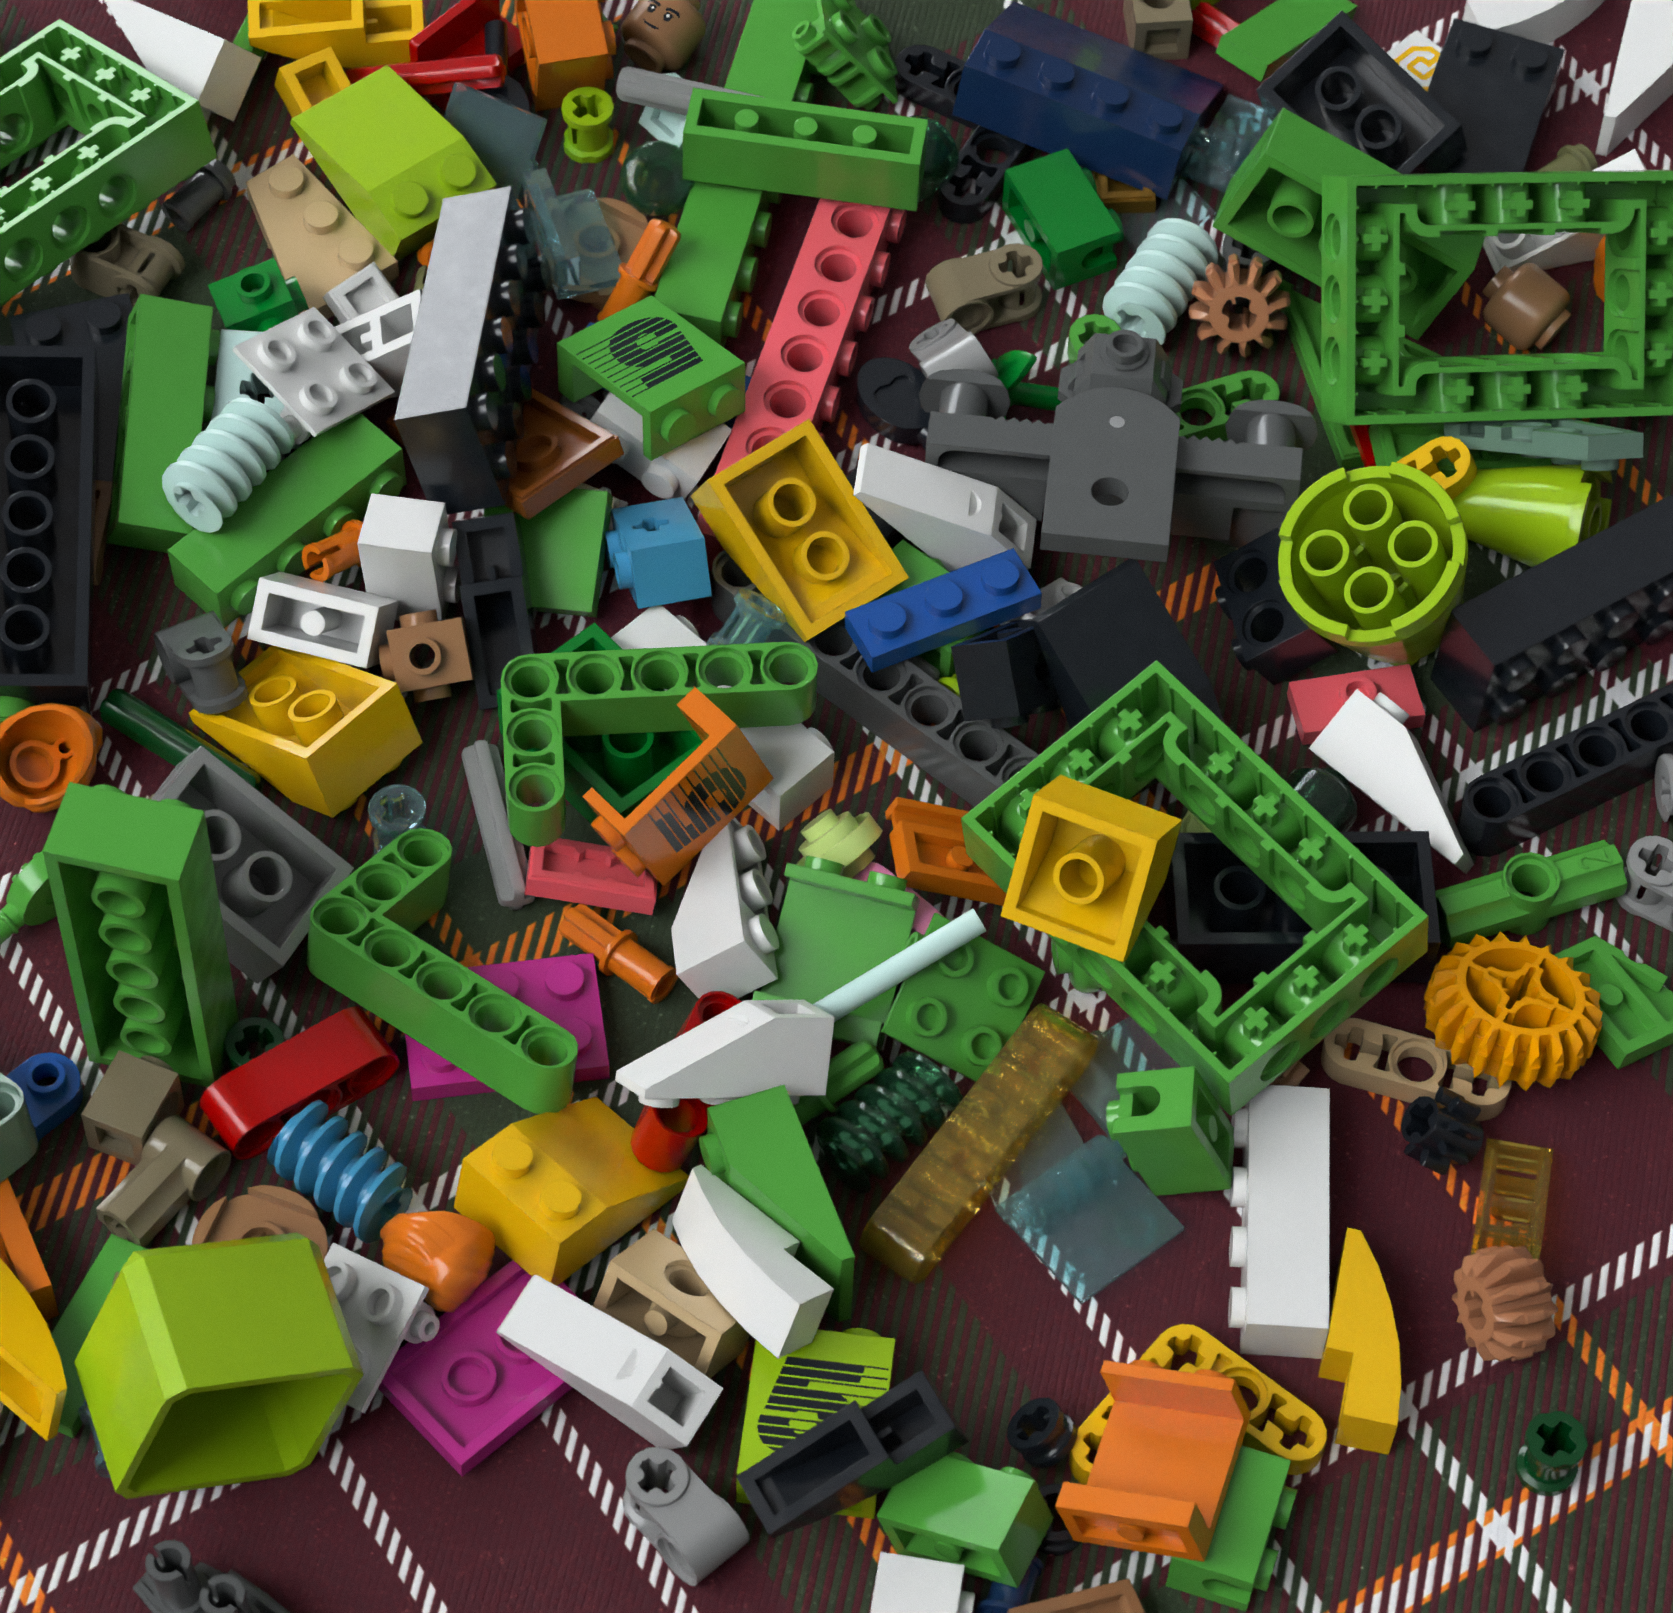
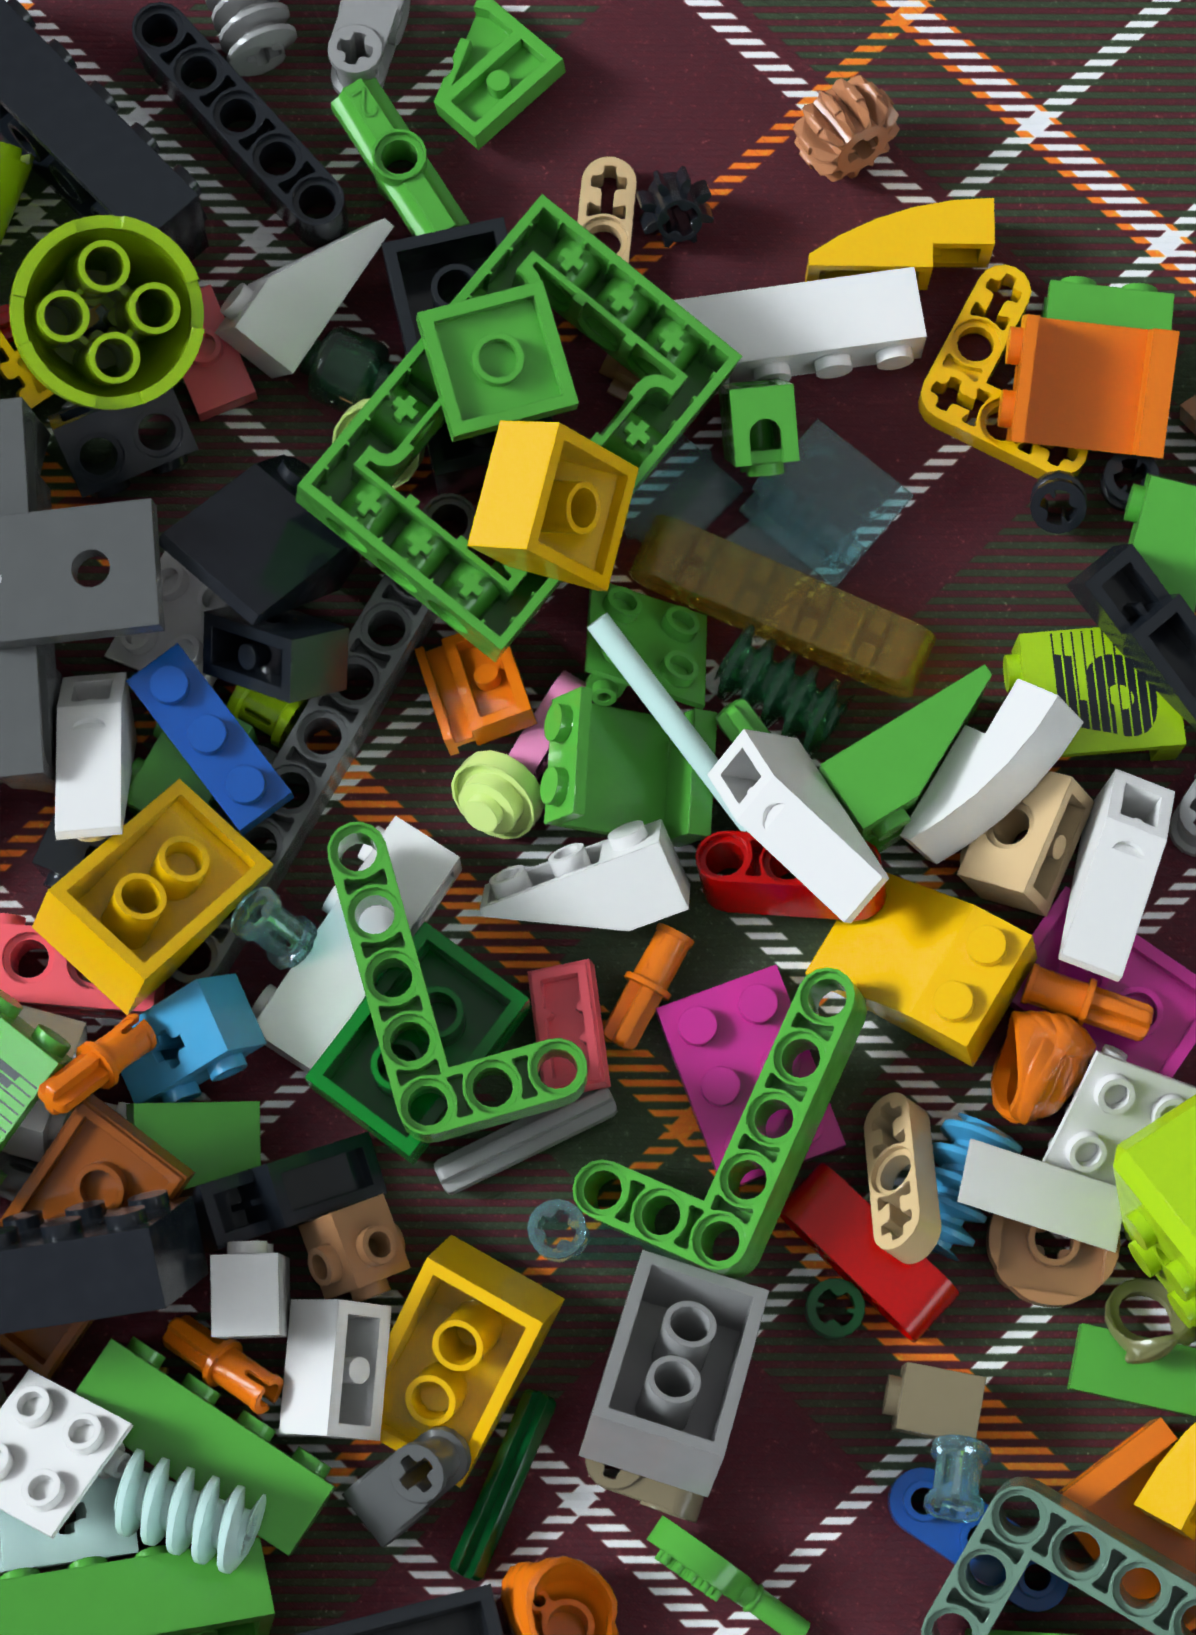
camera: 100 degrees left, 20 degrees up
bright green brick [43,782,239,1087] -> none
dark tan piece [96,1115,231,1248] -> none
orange panel [582,687,774,887] -> none
light orange gear [1423,932,1603,1091] -> none
clear yellow slope [1470,1138,1553,1259] -> none
dark green bush [1515,1411,1588,1496] -> none
none -> orange axle [38,1014,157,1115]
none -> bright green tile [416,280,579,442]
none -> tan beam [864,1092,941,1264]
none -> clear light blue bush [923,1435,991,1523]
none -> white sticker [957,1138,1122,1253]
none -> orange axle [1020,963,1153,1041]

